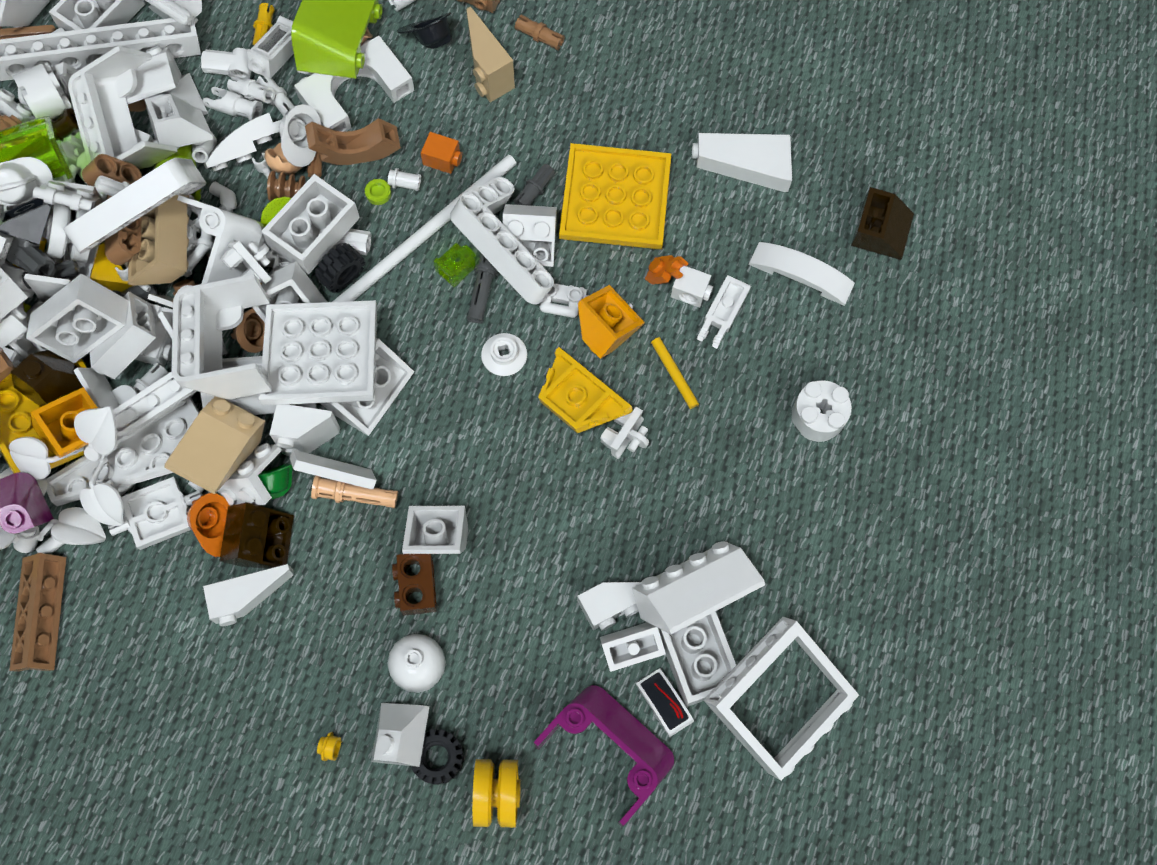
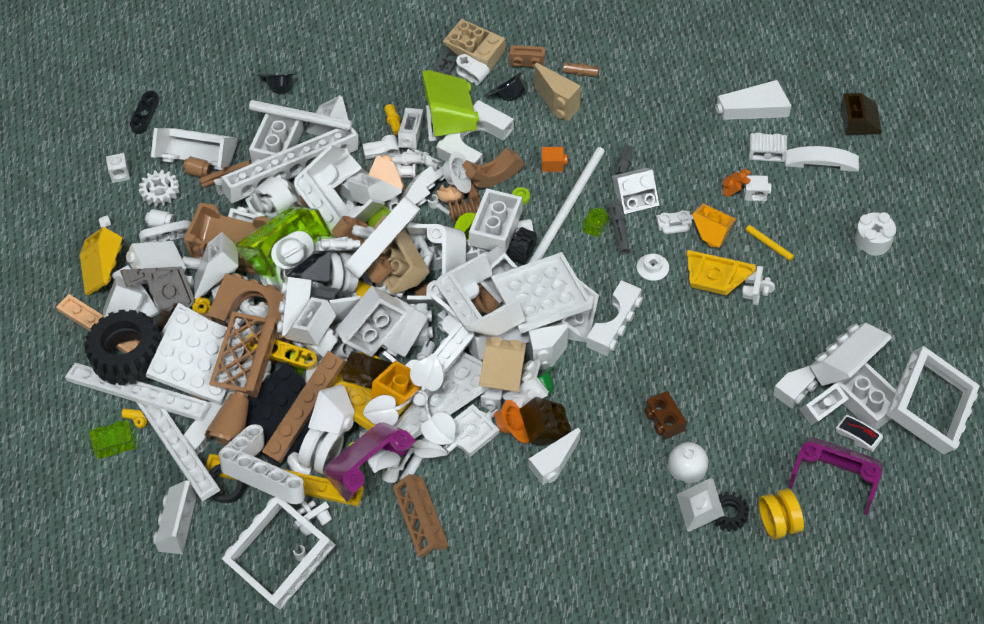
camera: 15 degrees left, 15 degrees down
white hips [220,240,271,284] -> none
white tile [290,450,377,489] -> none
light nougat pin [311,475,398,508] -> none
yellow plate [317,732,341,761] -> none
white pin [388,168,421,191] -> none
white slope [402,506,468,554] -> none
white beam [450,177,554,304] -> none
yellow plate [559,143,671,250] -> none
white hinge [697,275,751,349] -> none
none -> light nougat slope [369,154,406,191]
none -> white arch [586,280,643,356]
none -> white brick [749,133,787,162]

